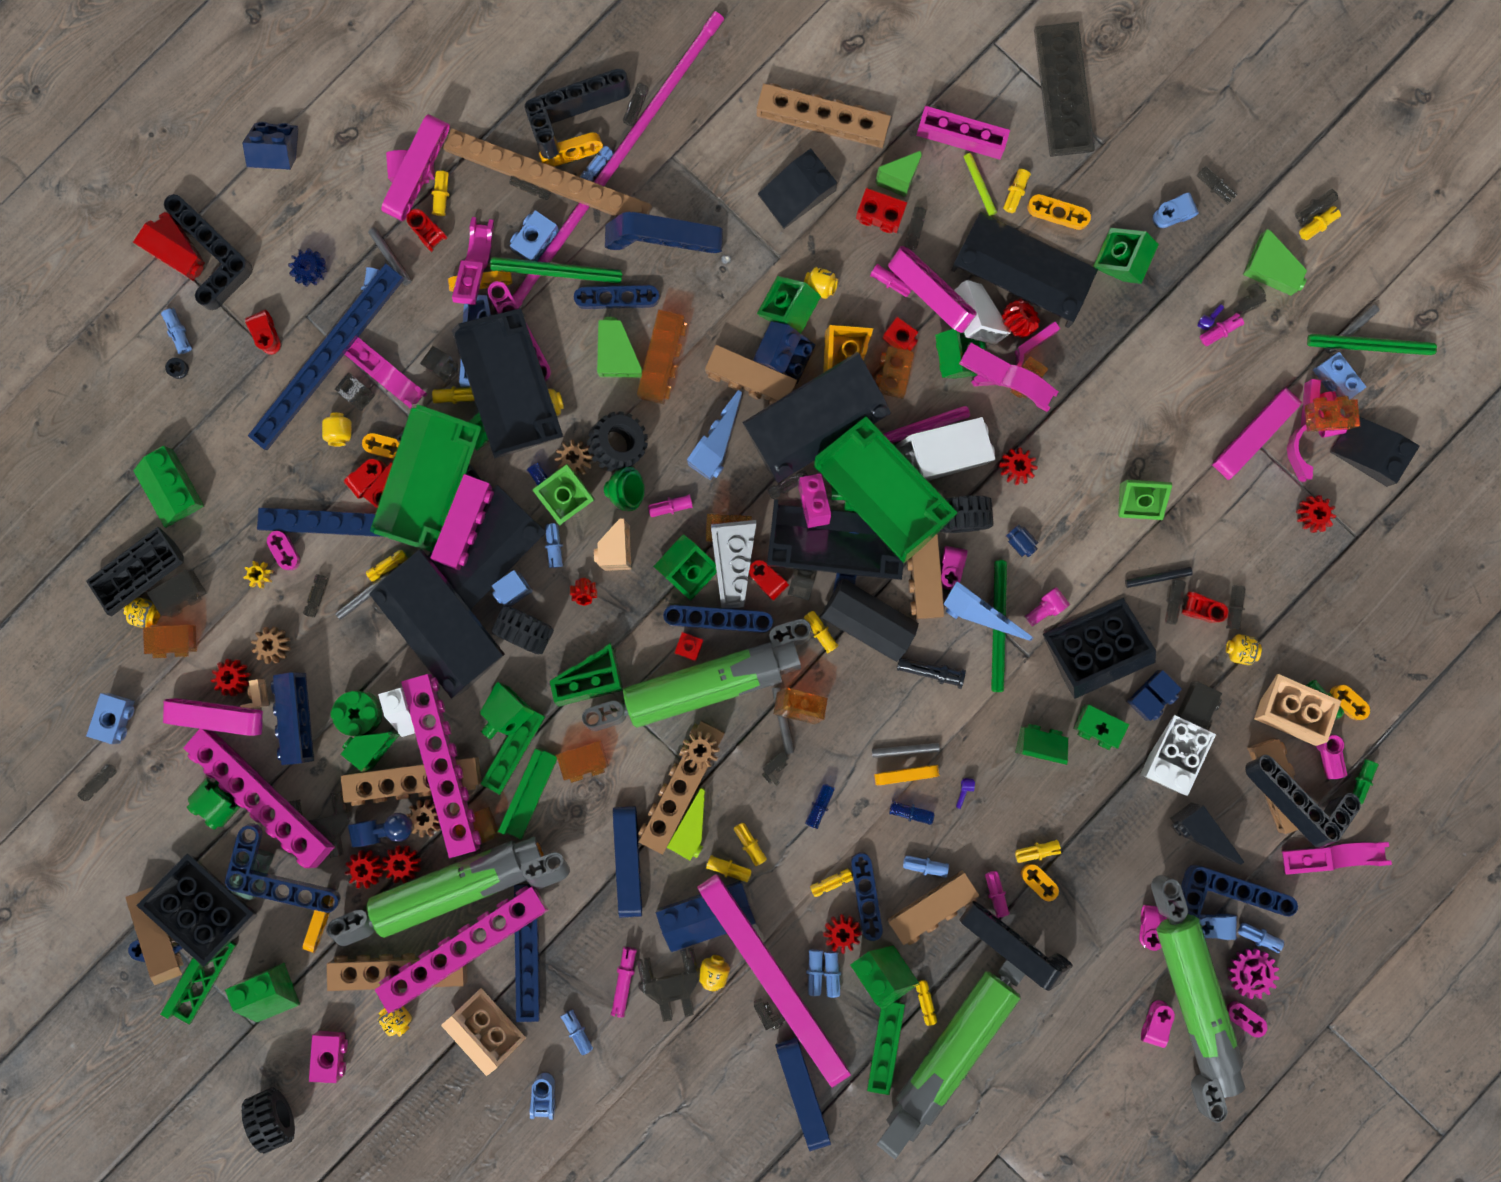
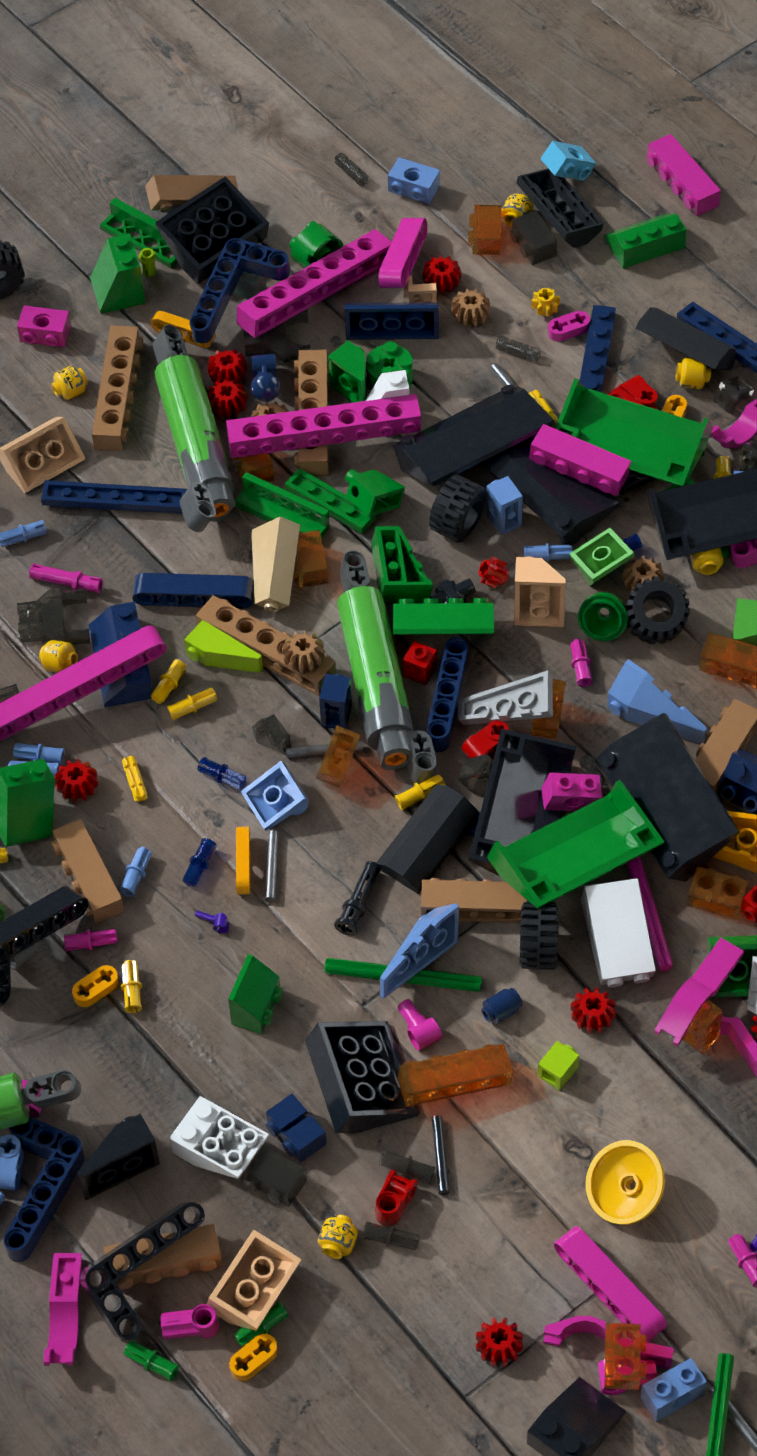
camera: 95 degrees right, 30 degrees down
dark pink brick [375,886,549,1014] -> none
green slope [653,534,717,601] -> none
dark blue beam [851,852,883,941] -> none
dark pink piece [941,546,968,590] -> none
green brick [1073,704,1130,751] -> none
bright green slope [1118,480,1172,520] -> none
none -> lime pin [138,248,157,277]
none -> medium blue slope [241,761,309,831]
none -> tan slope [252,517,300,612]
none -> dark blue brick [319,674,352,731]
none -> green slope [393,598,494,634]
none -> clear orange brick [397,1044,514,1107]
none -> black axle [429,578,476,603]
none -> lime brick [538,1041,579,1091]
none -> medium azure brick [540,141,596,181]
none -> yellow dish [586,1140,665,1225]
none -> black piece [636,307,736,370]
none -> dark pink brick [646,134,721,216]

